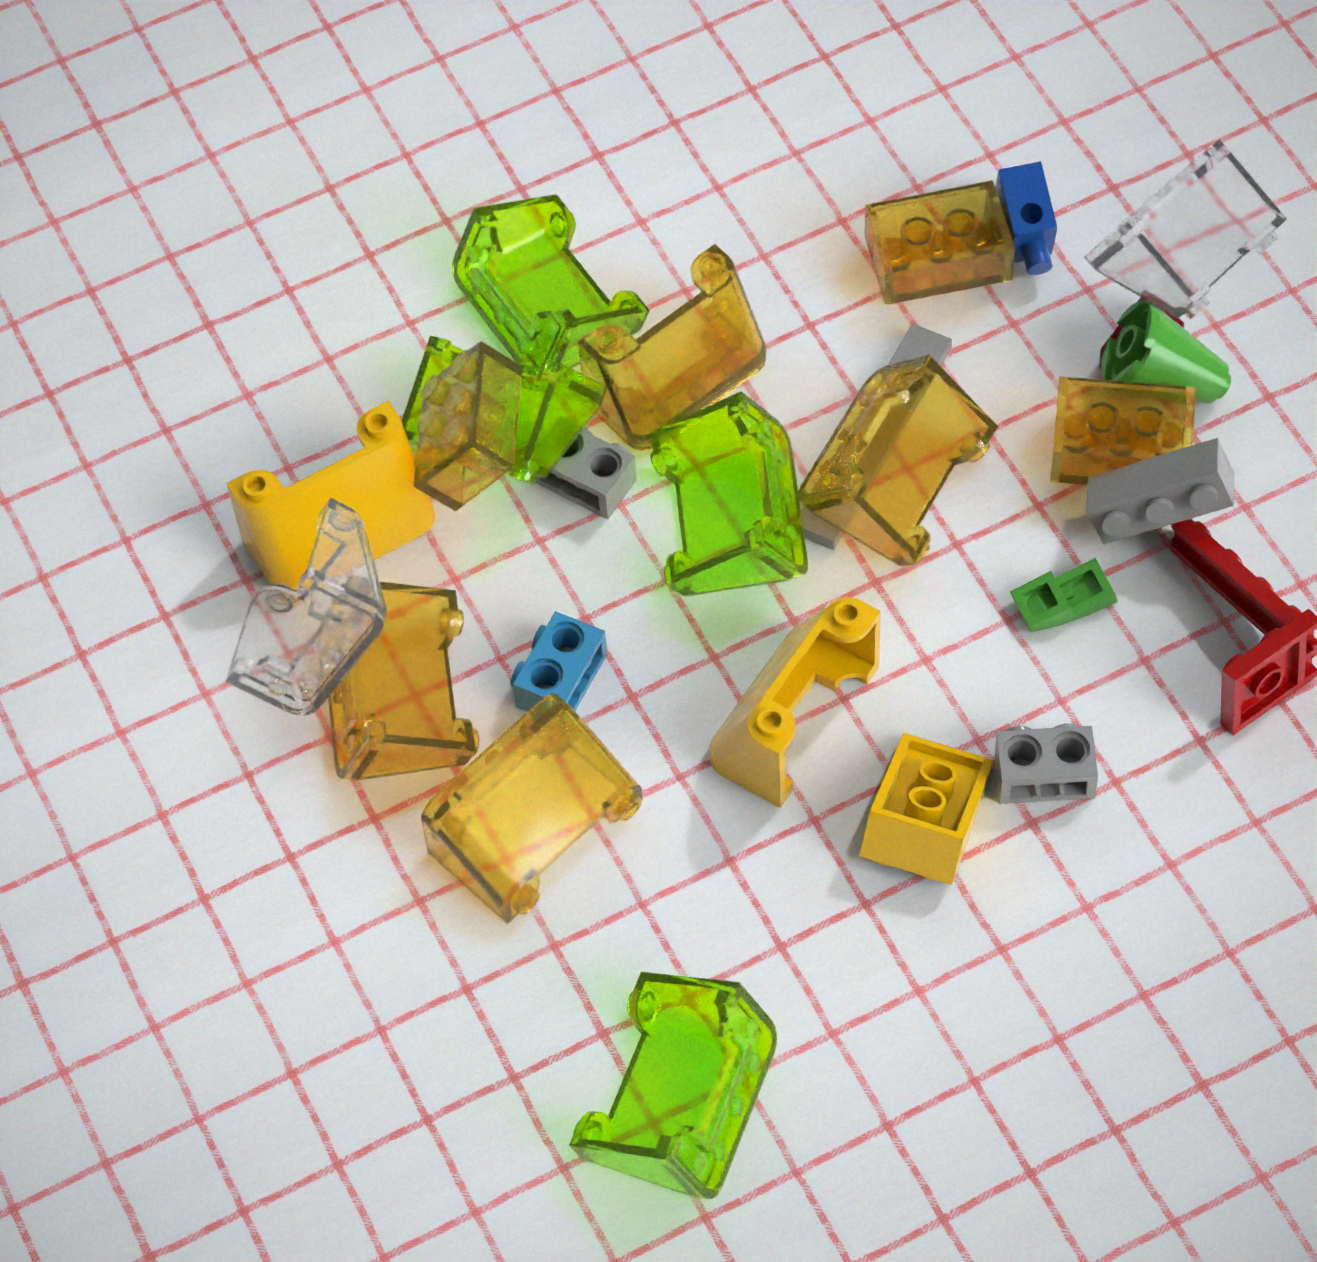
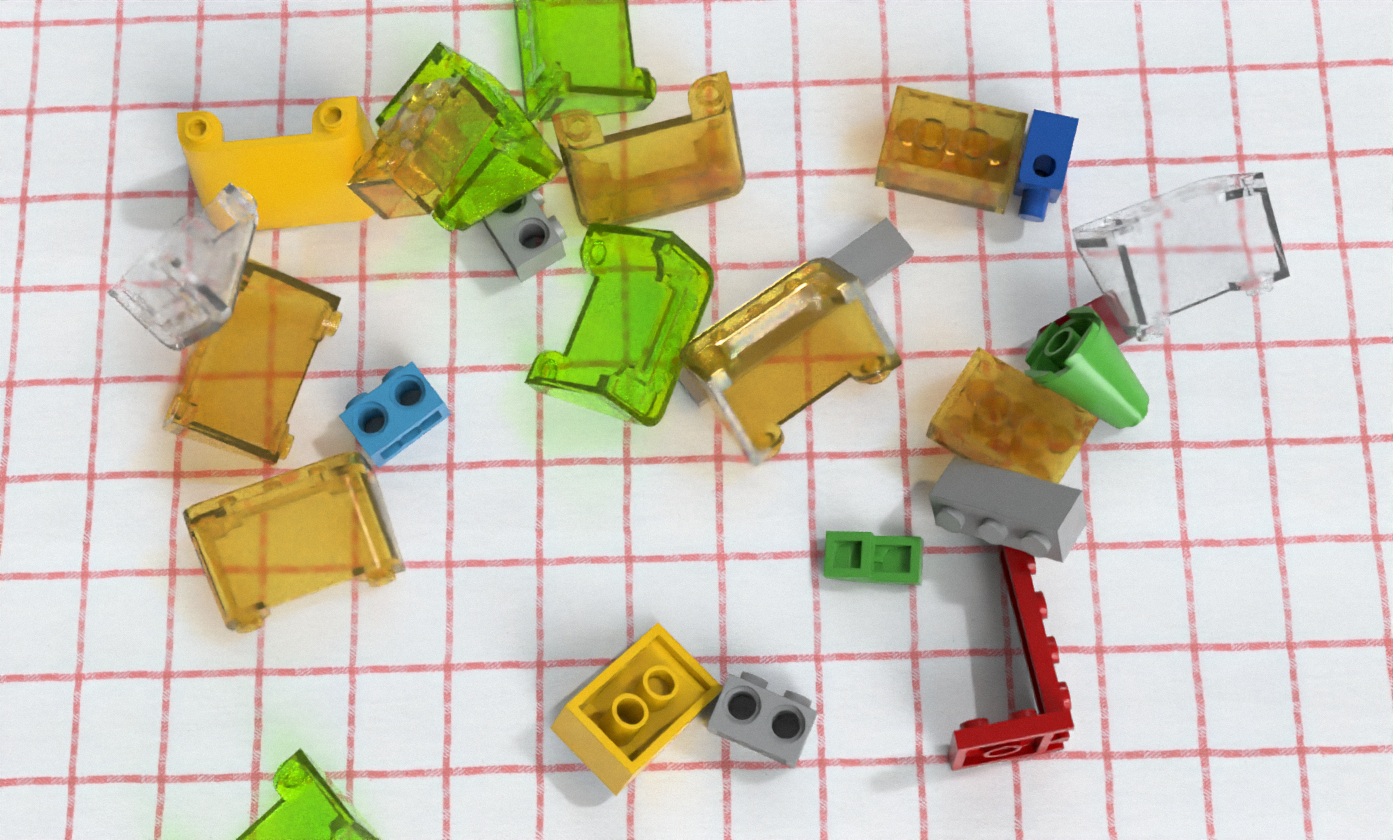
camera: 30 degrees right, 15 degrees up
yellow windscreen [709,597,881,808] -> none

